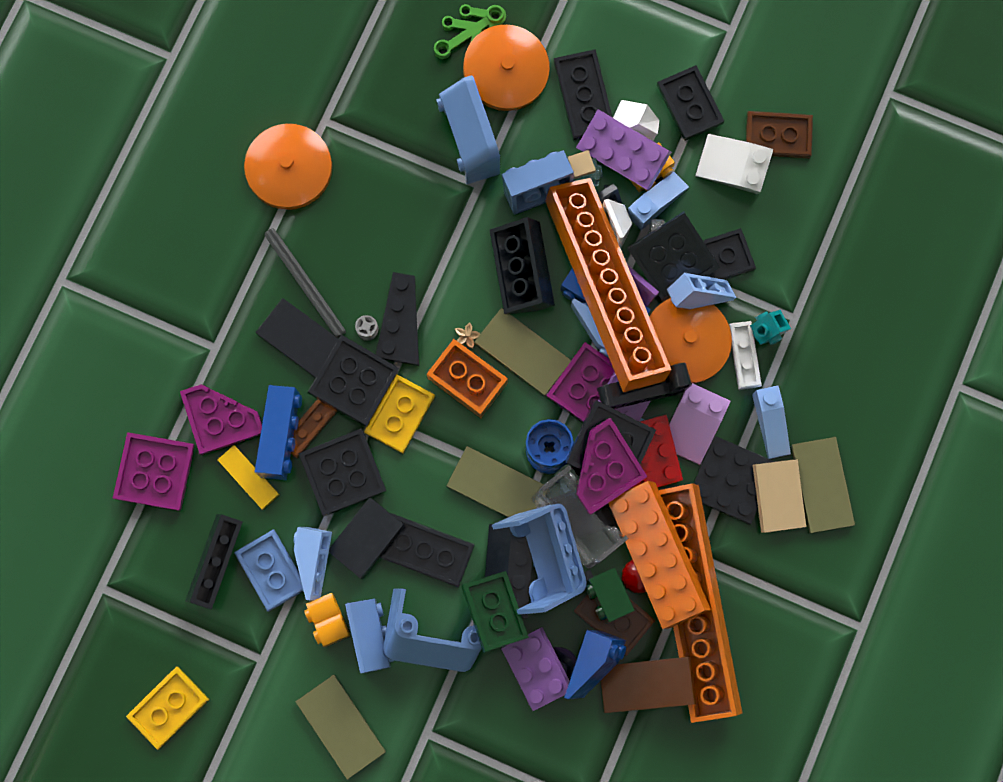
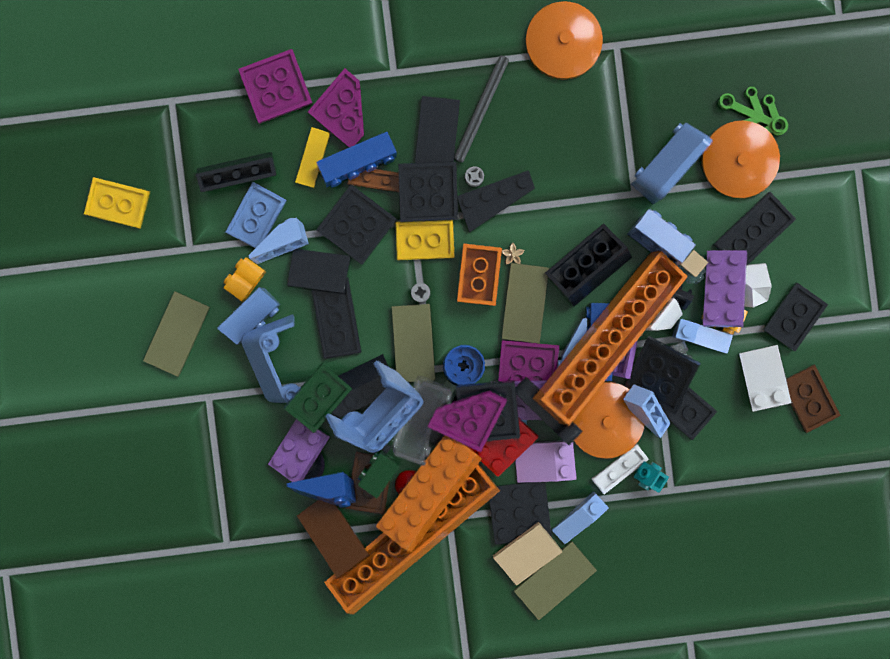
camera: 60 degrees right, 10 degrees up
none -> light grey wheel [411,283,430,302]

